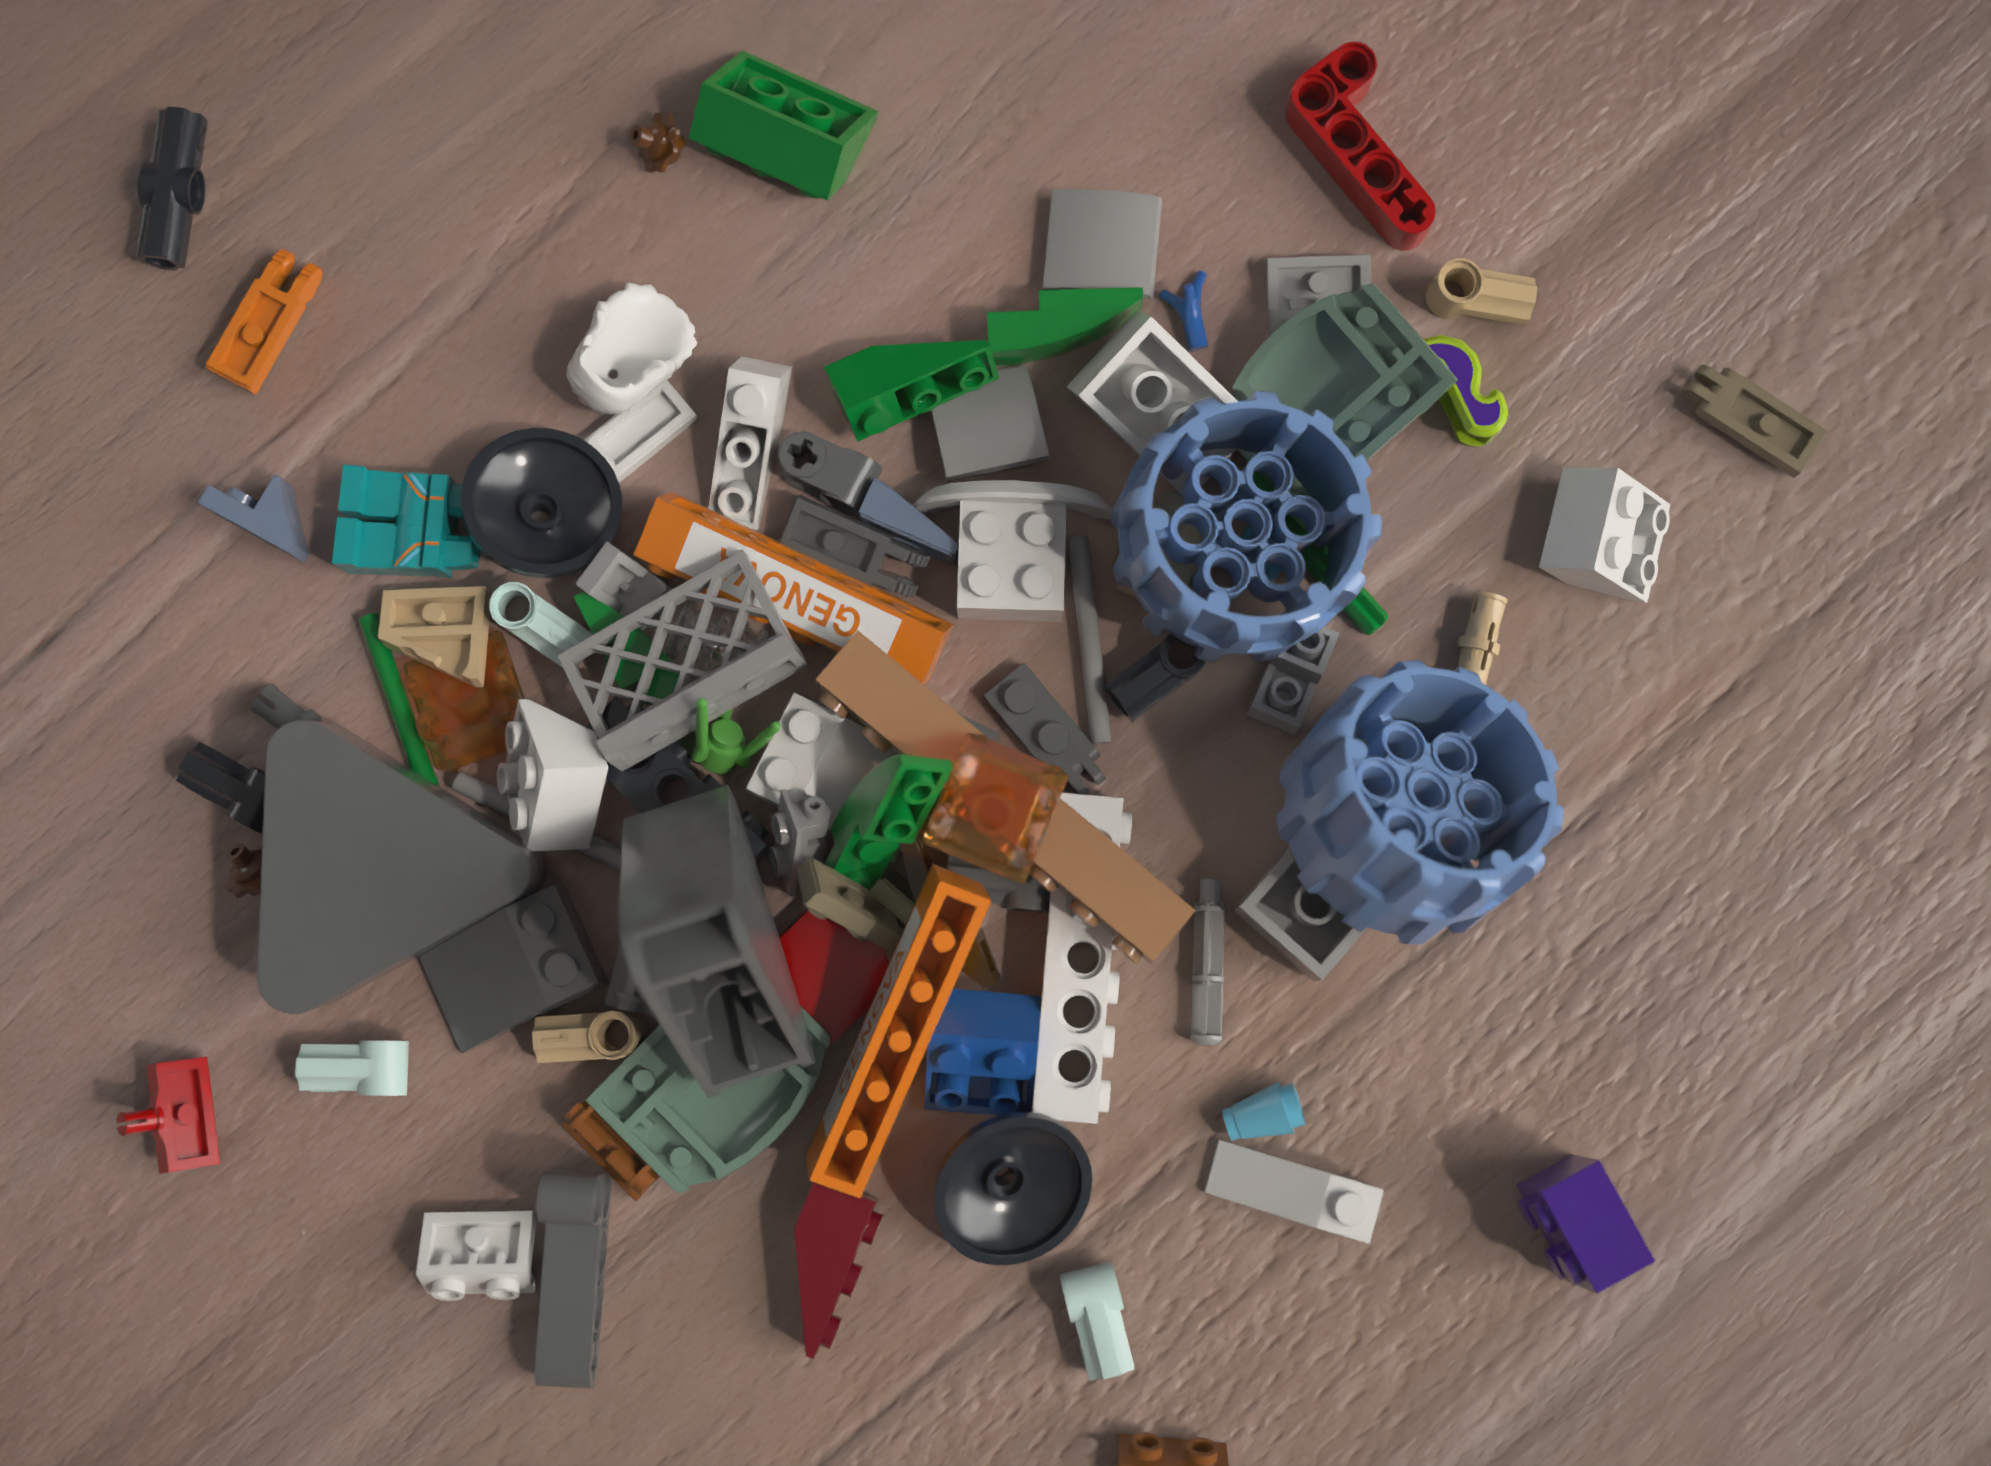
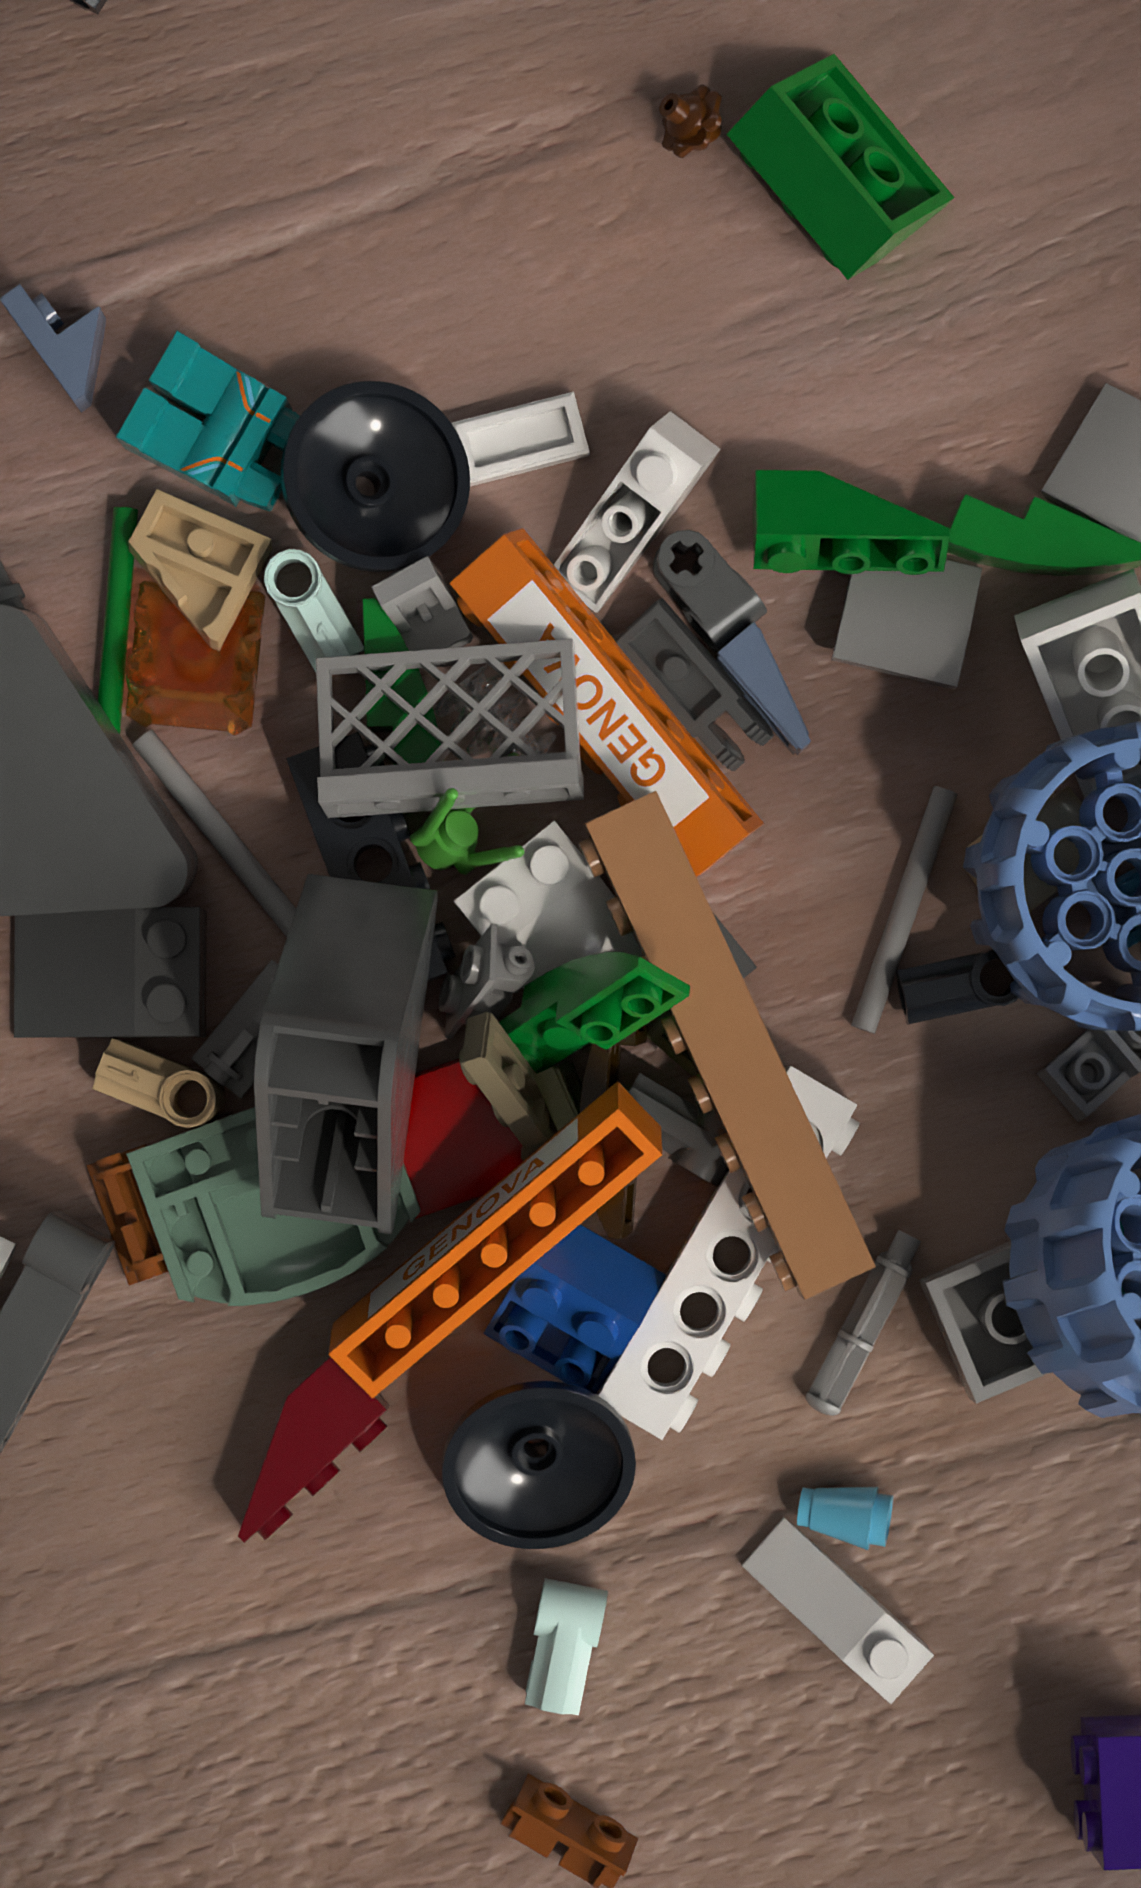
camera: 20 degrees right, 5 degrees up
orange hinge [205,248,323,396] -> none
white slope [497,699,608,852] -> none
white piece [566,283,697,415] -> none
white piece [912,480,1113,622] -> none
clear orange slope [922,733,1069,883] -> none
dark grey hinge [983,663,1106,795] -> none

